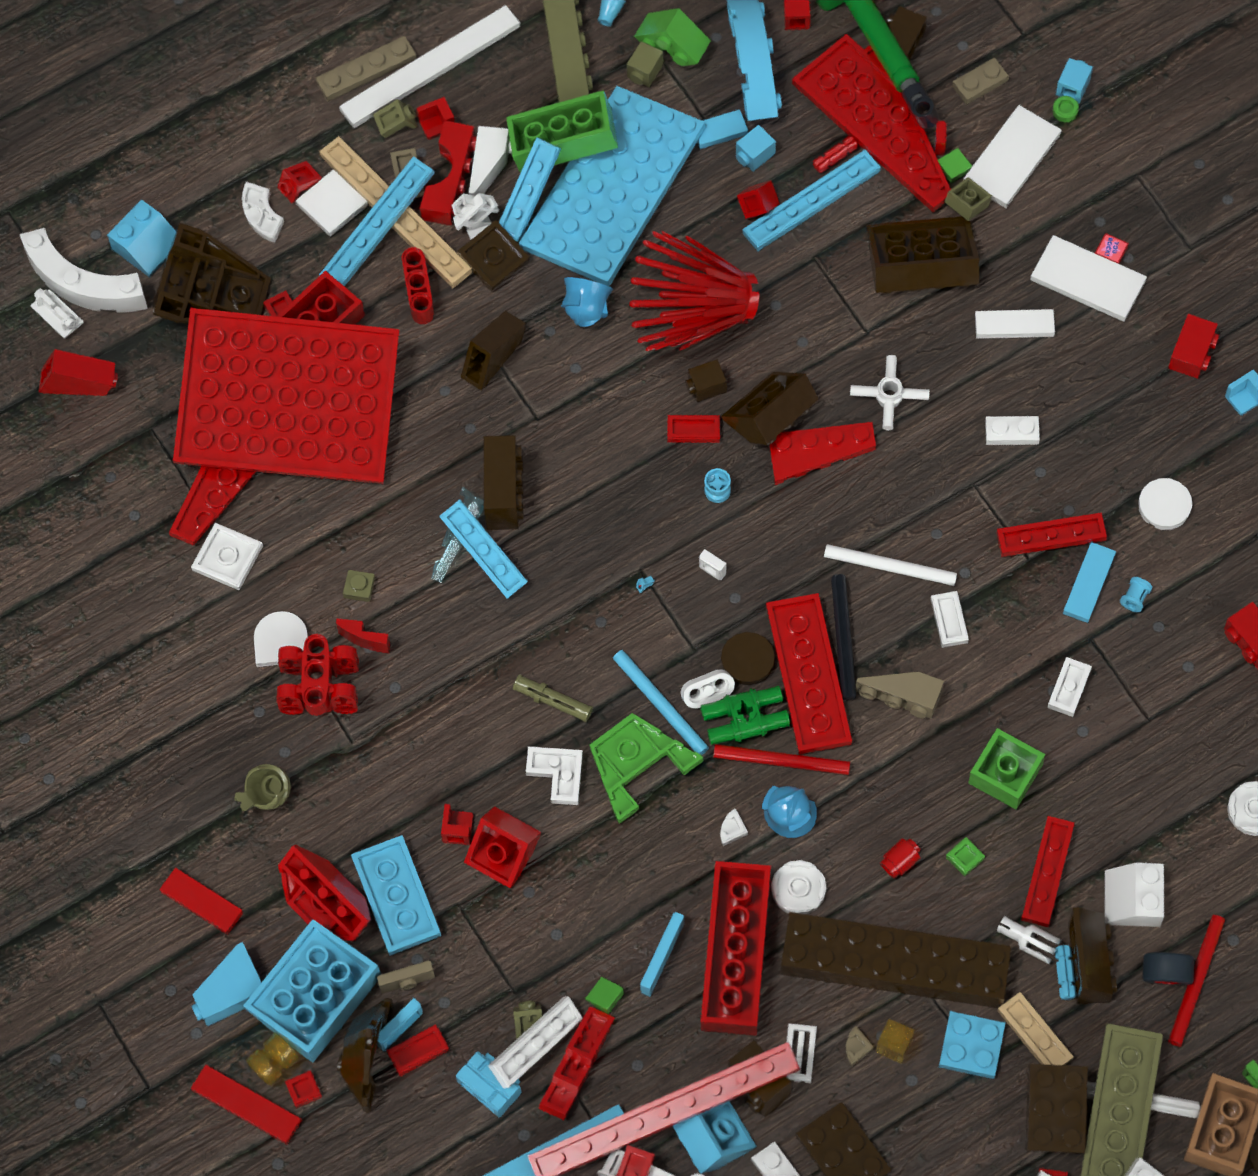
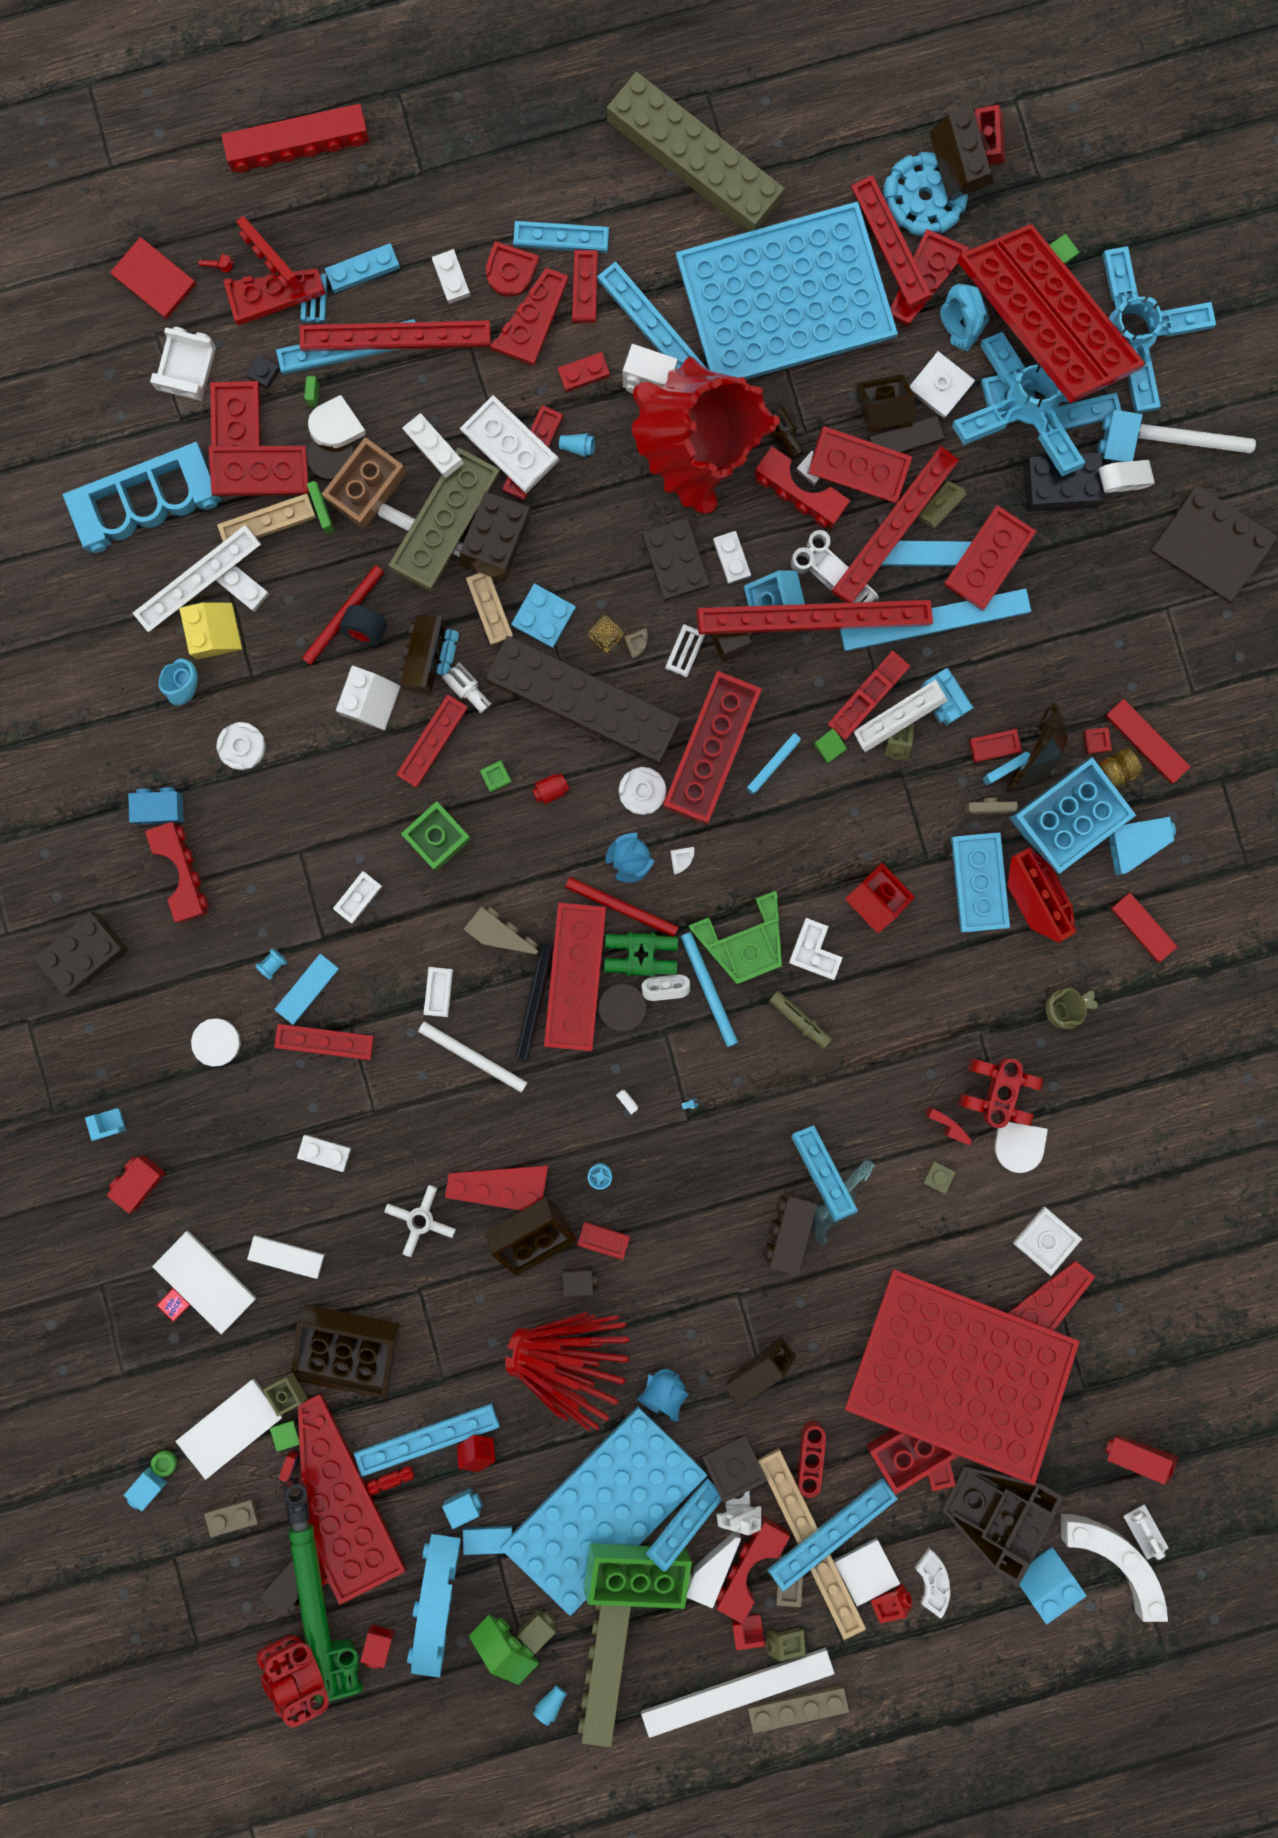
camera: 170 degrees left, 20 degrees up
red panel [441,804,473,845] -> none

